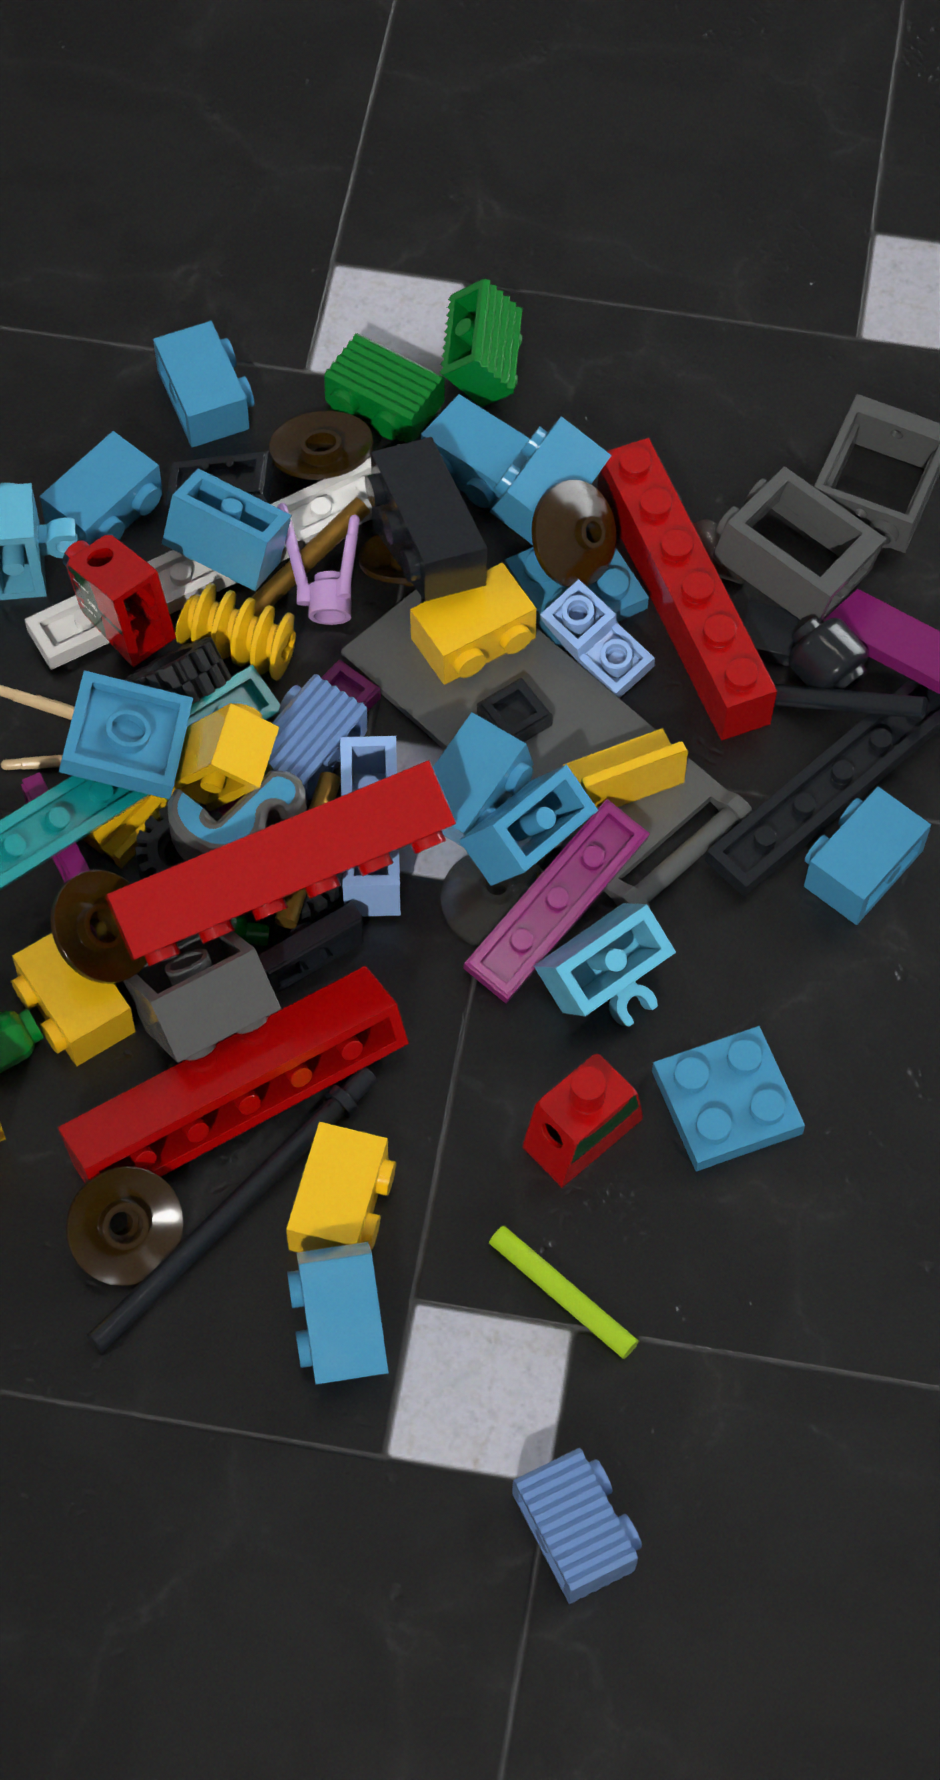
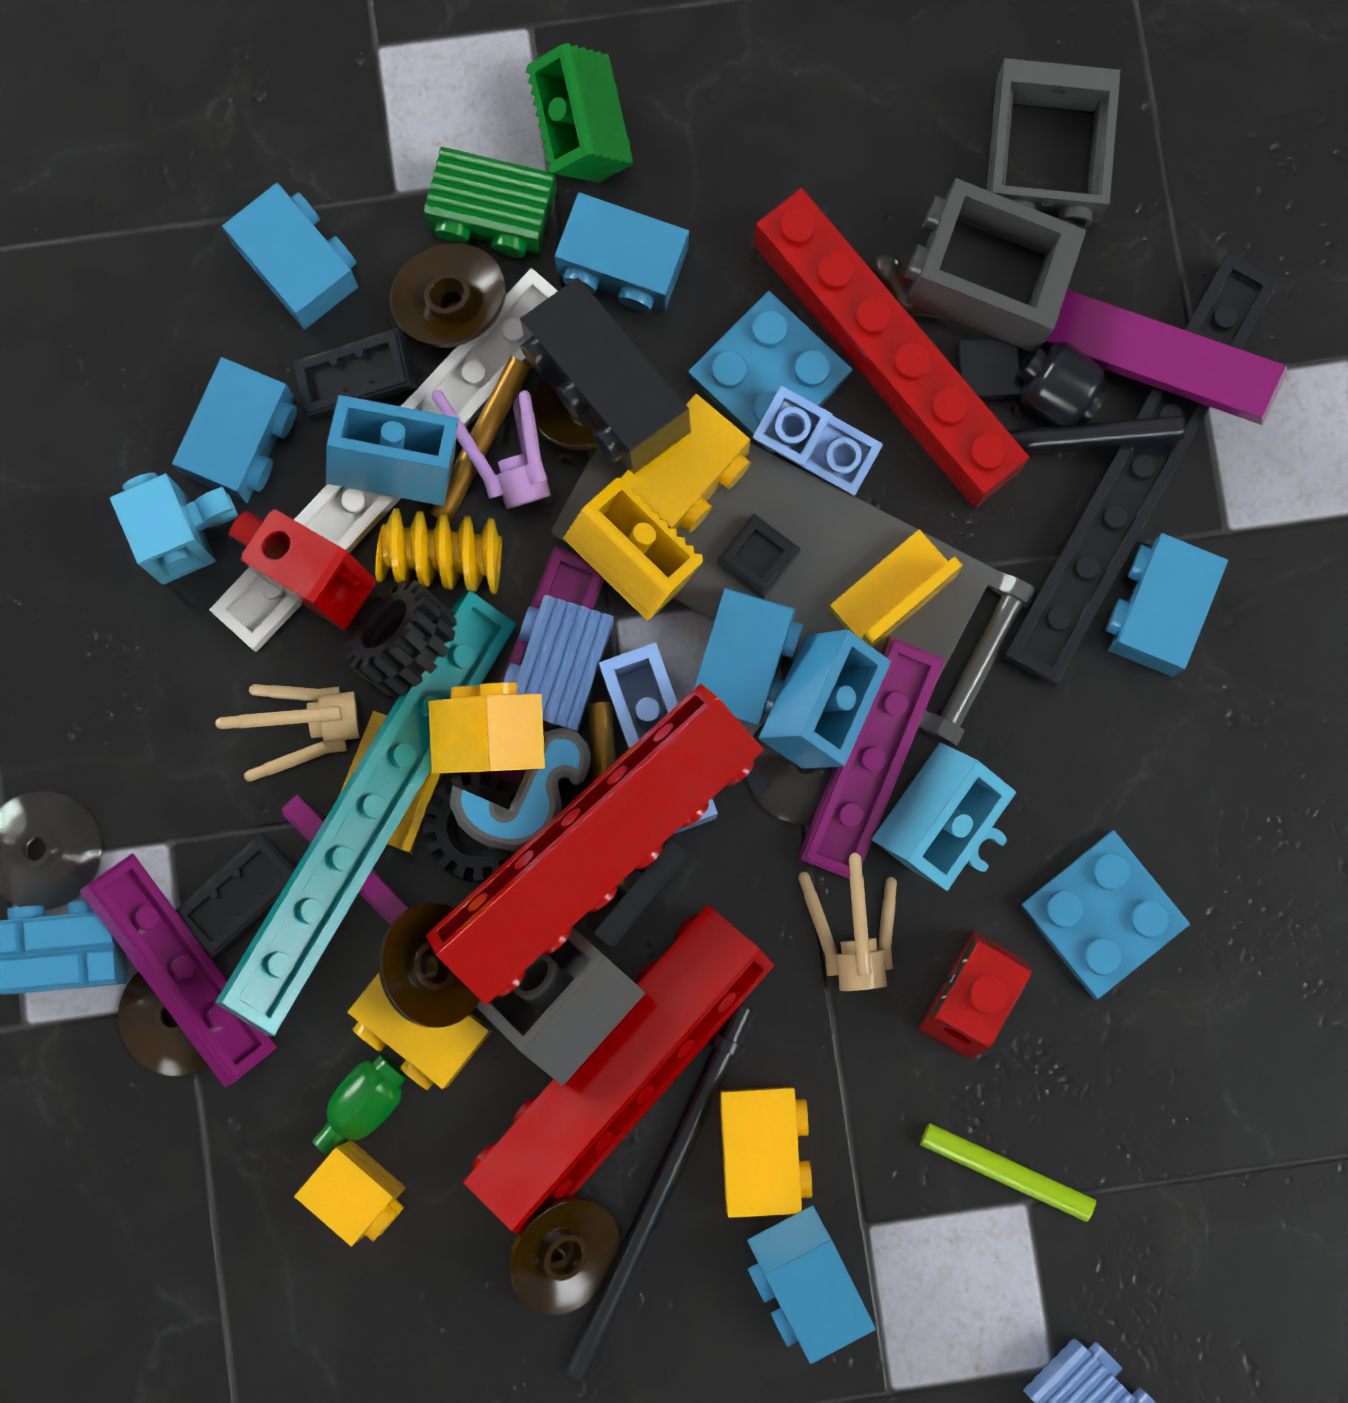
camera: 20 degrees left, 20 degrees up
dark azure plate [59,670,193,799] -> none
dark azure brick [489,416,611,545] -> none
dark brown dish [532,480,616,587] -> none
none -> yellow brick [563,478,703,621]
none -> tan plant [798,853,897,991]

